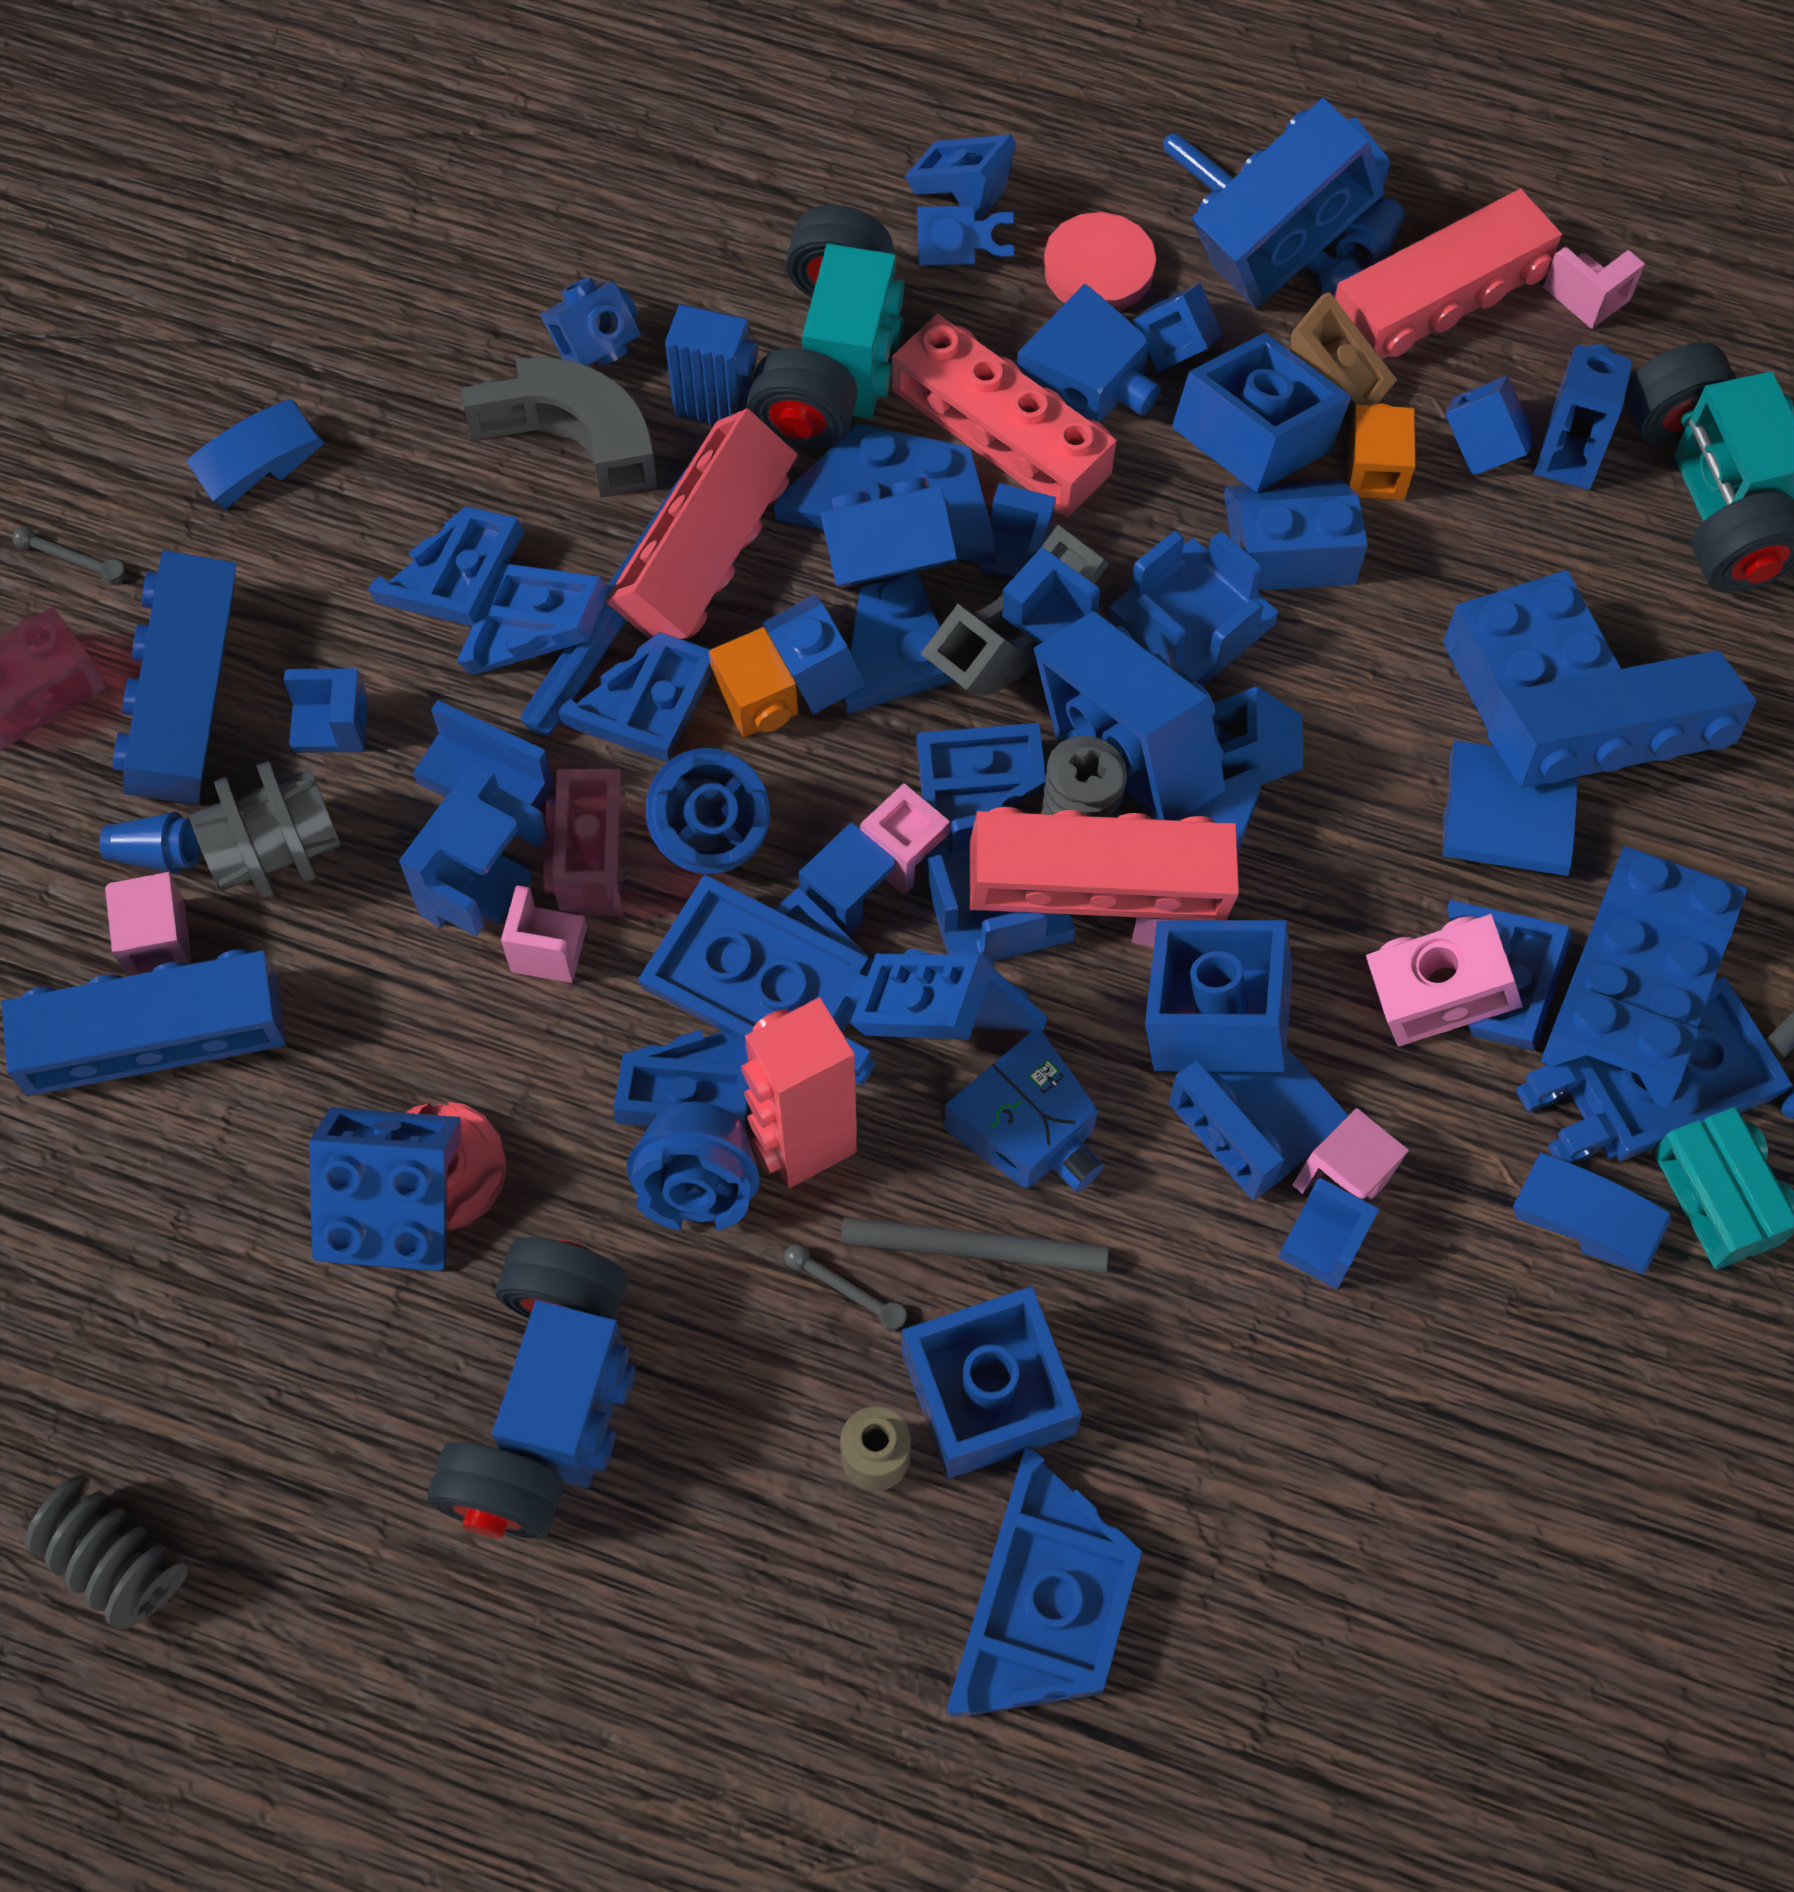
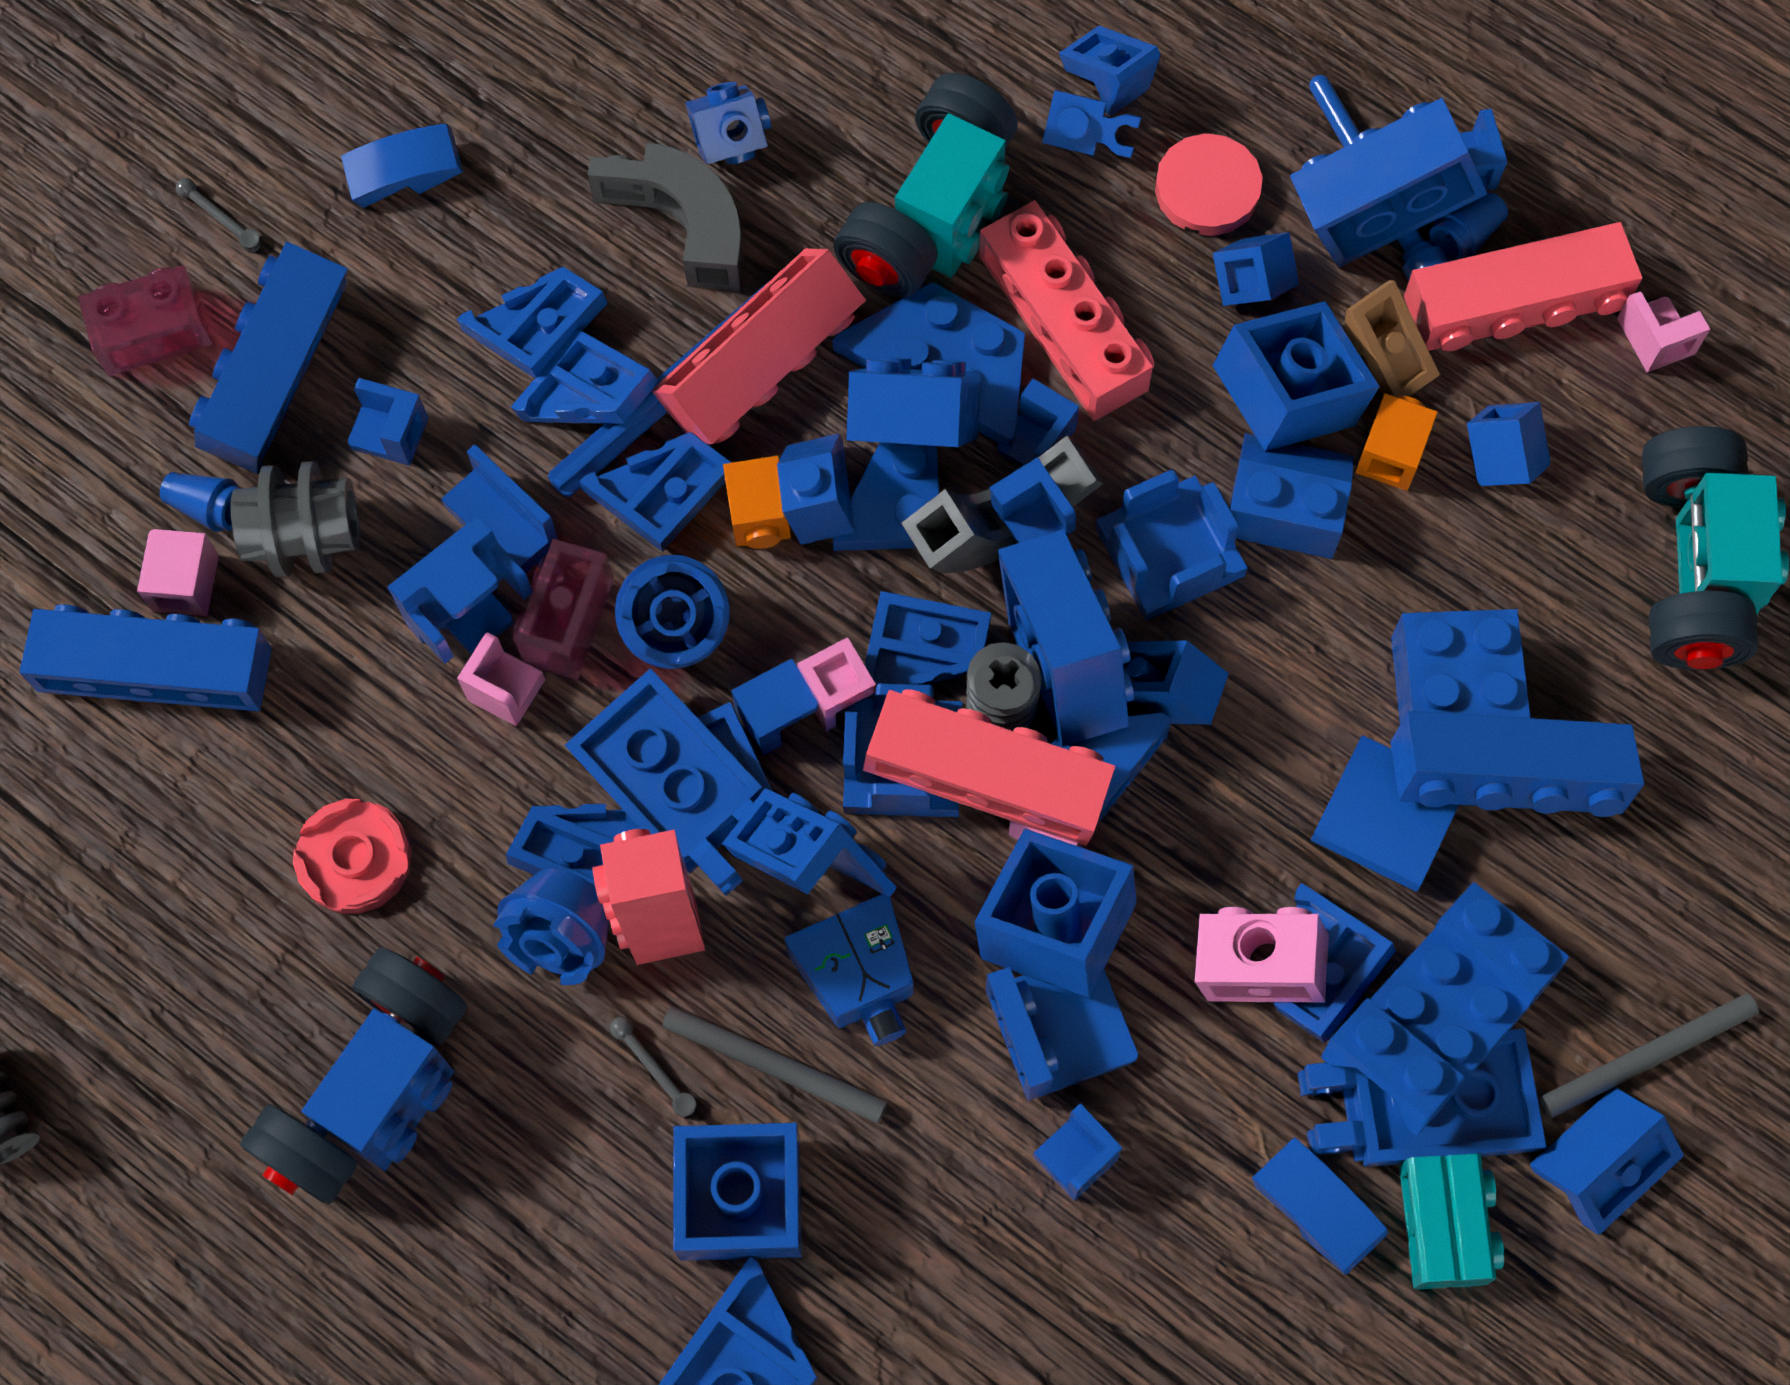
camera: 20 degrees right, 5 degrees up
blue bracket [309,1107,461,1271] -> none
blue brick [665,304,758,426] -> none
dark tan brick [840,1406,911,1491] -> none
blue torso [1017,283,1161,422] -> none
bright pink panel [1292,1108,1409,1200] -> none
blue torso [1533,344,1632,490] -> none

